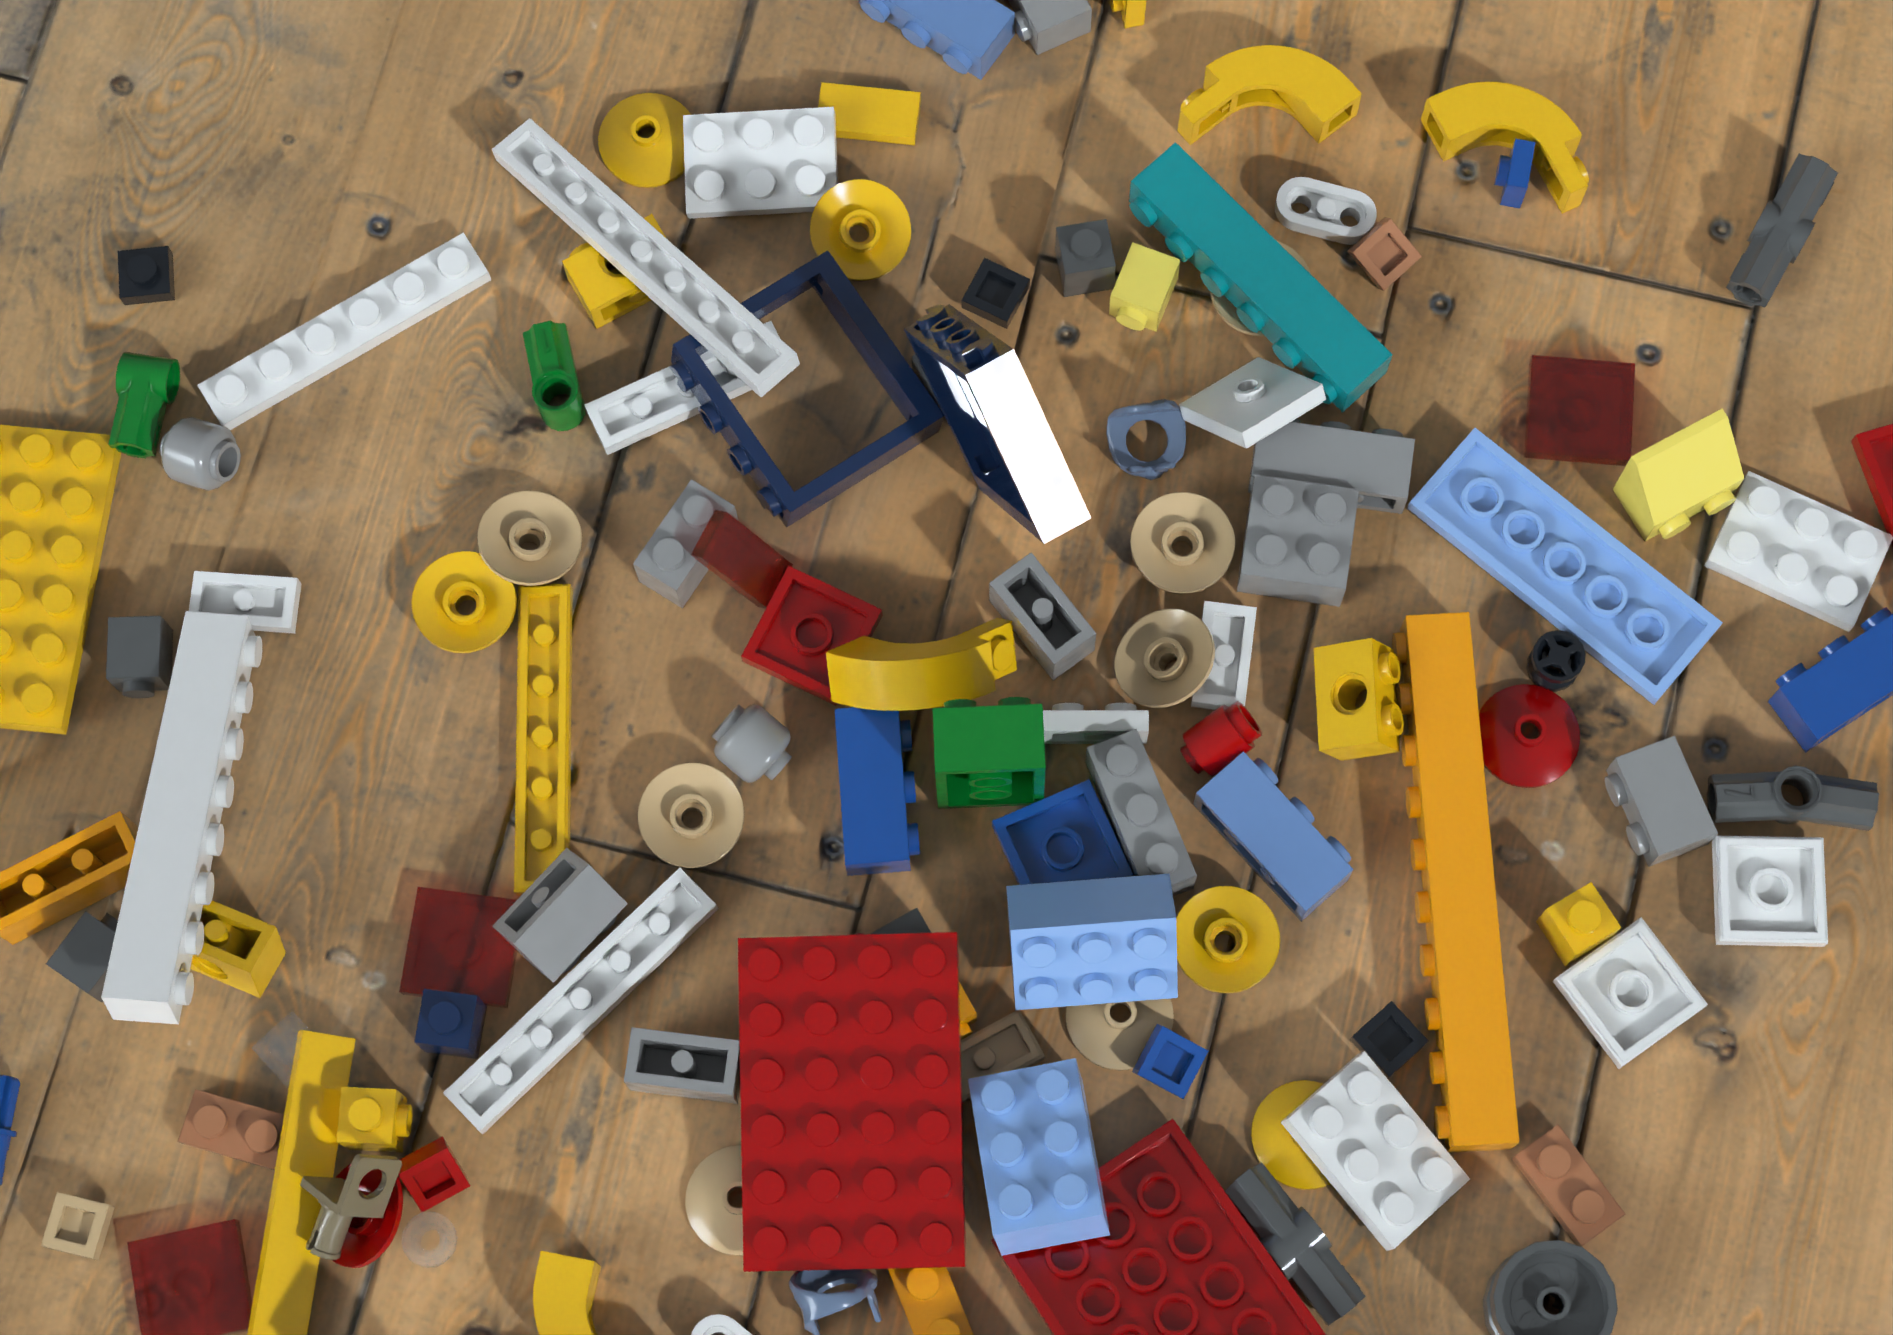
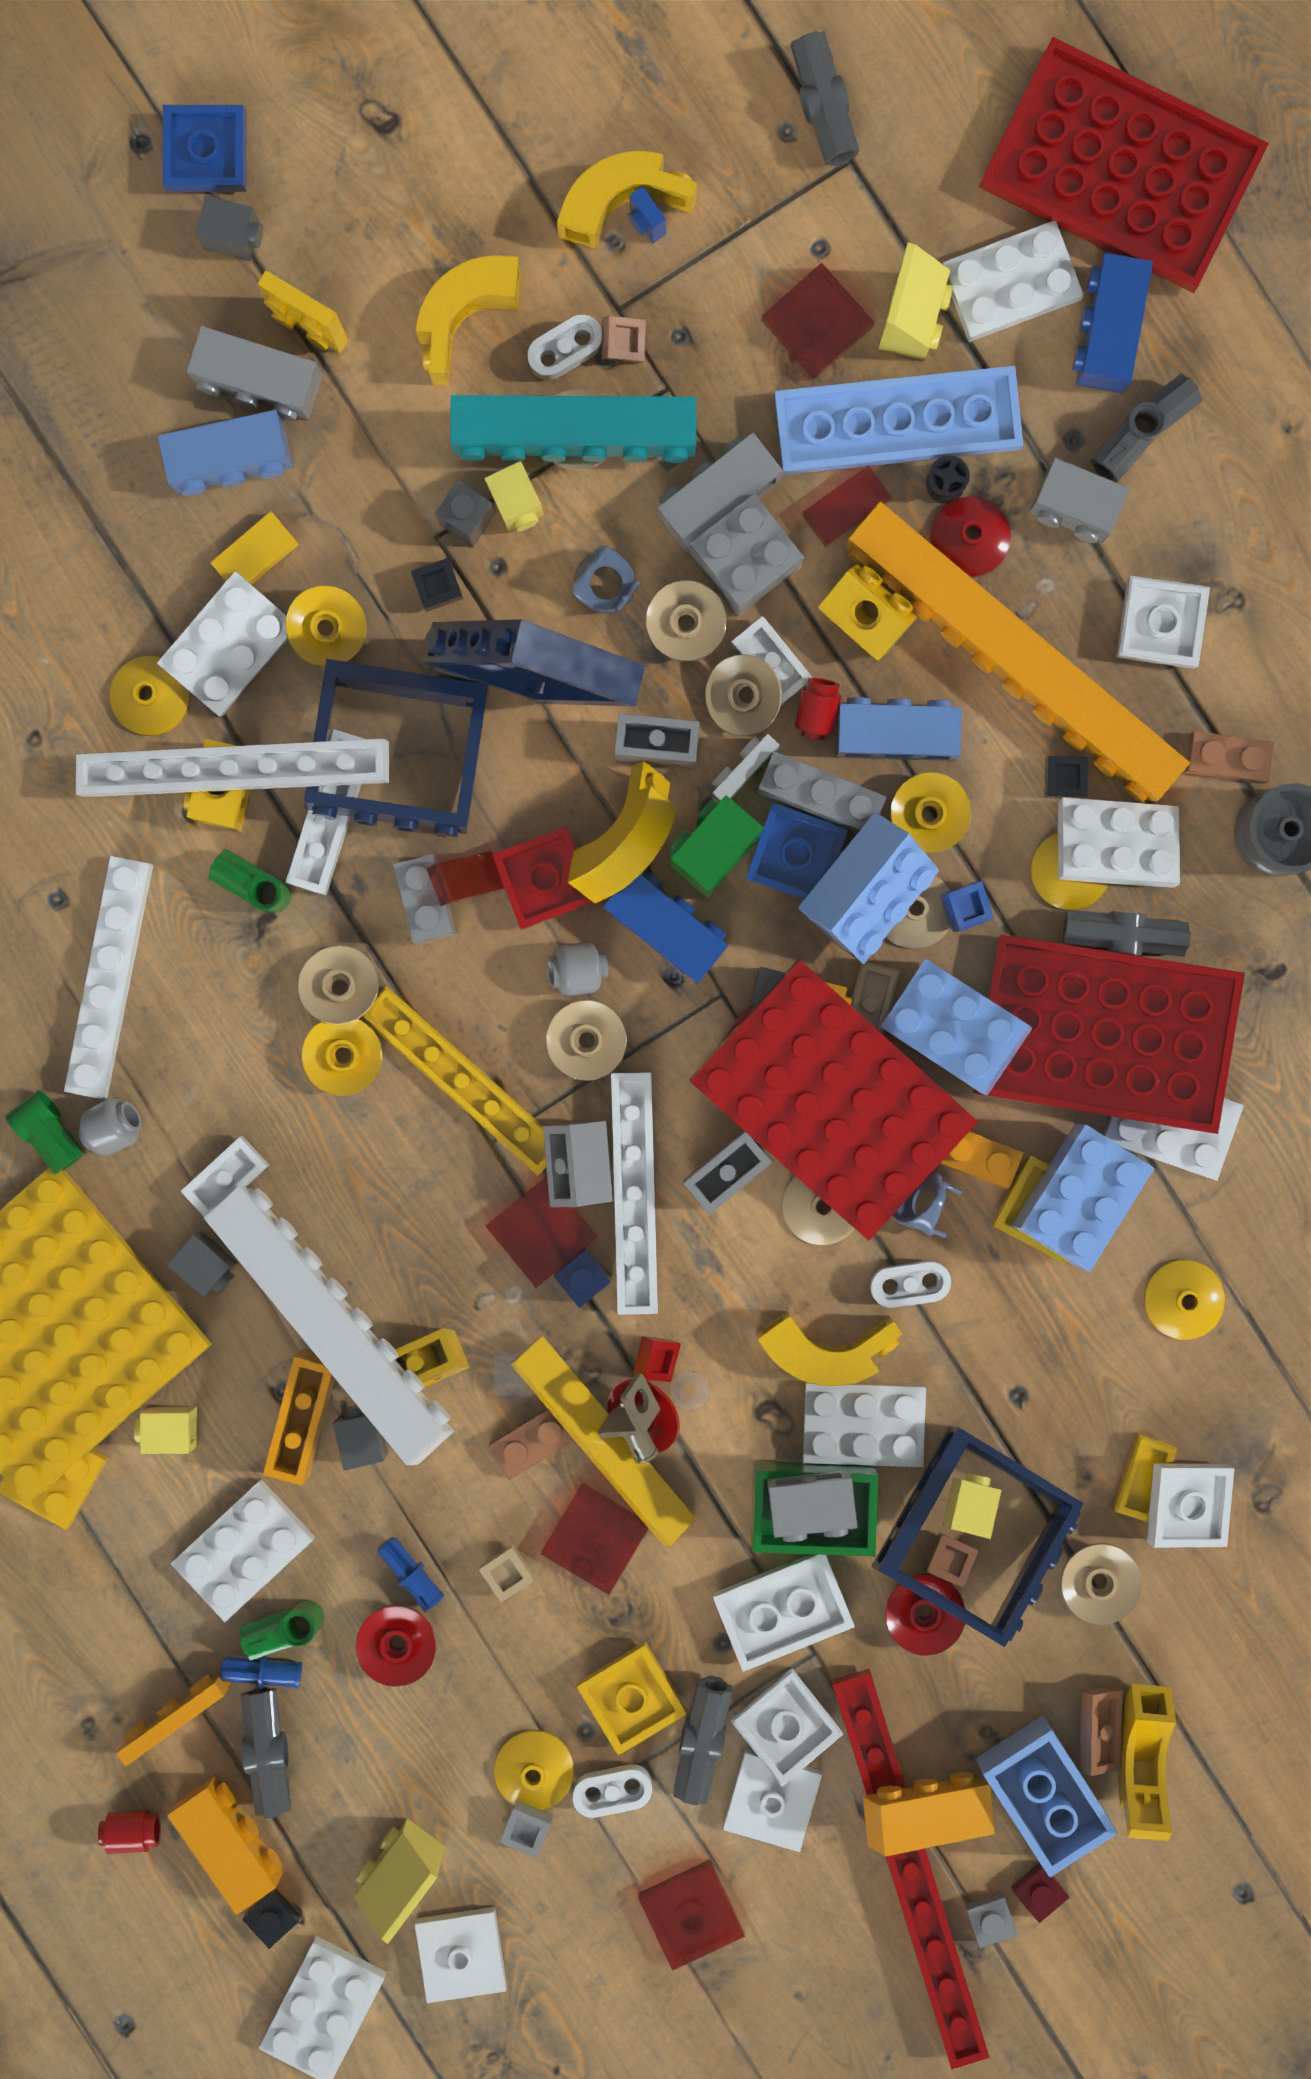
camera: 50 degrees left, 15 degrees up
yellow brick [336,1087,413,1152] -> none
white plate [1179,357,1326,449] -> none
yellow brick [1536,882,1622,967] -> none
white plate [1712,835,1828,947] -> none
none -> clear red tile [802,465,891,547]

